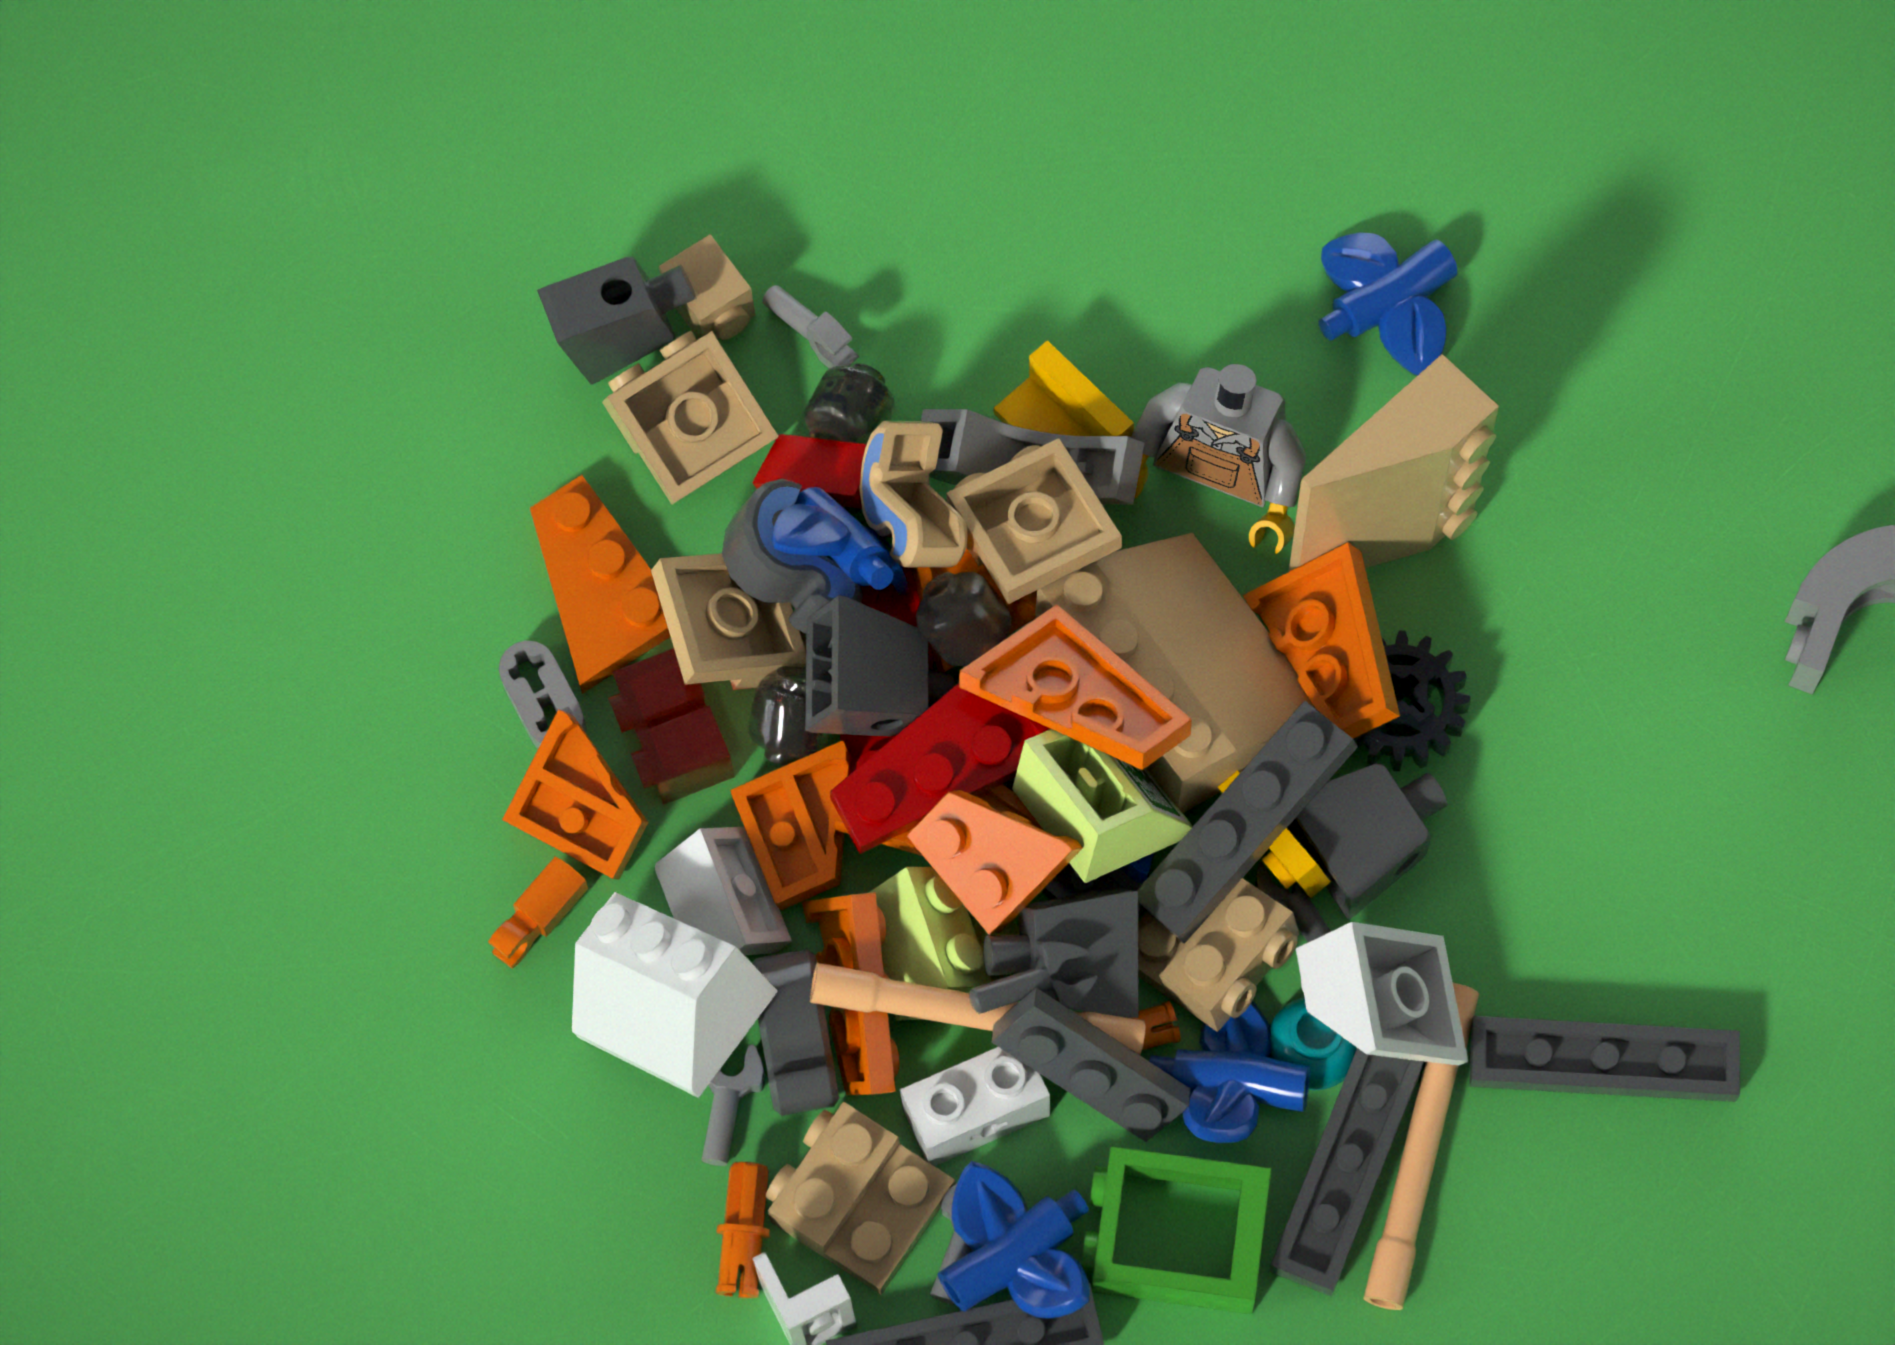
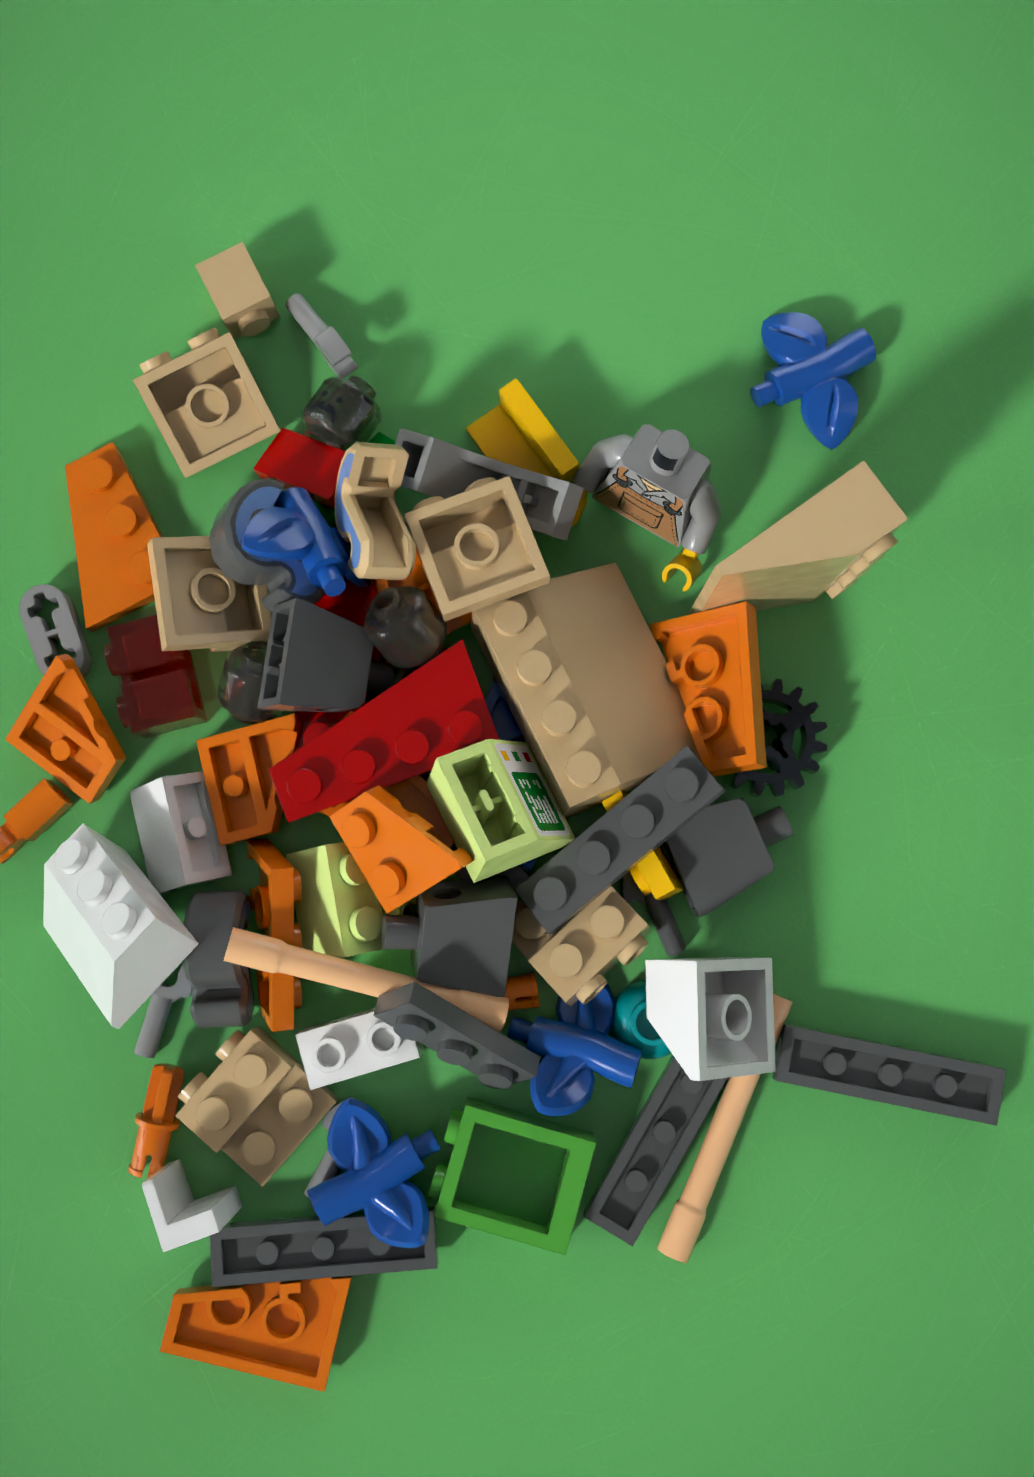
camera: 10 degrees right, 15 degrees up
dark grey torso [537,257,697,385] -> none
orange wing [959,604,1192,770] -> none
dark grey bar [970,939,1098,1014] -> none

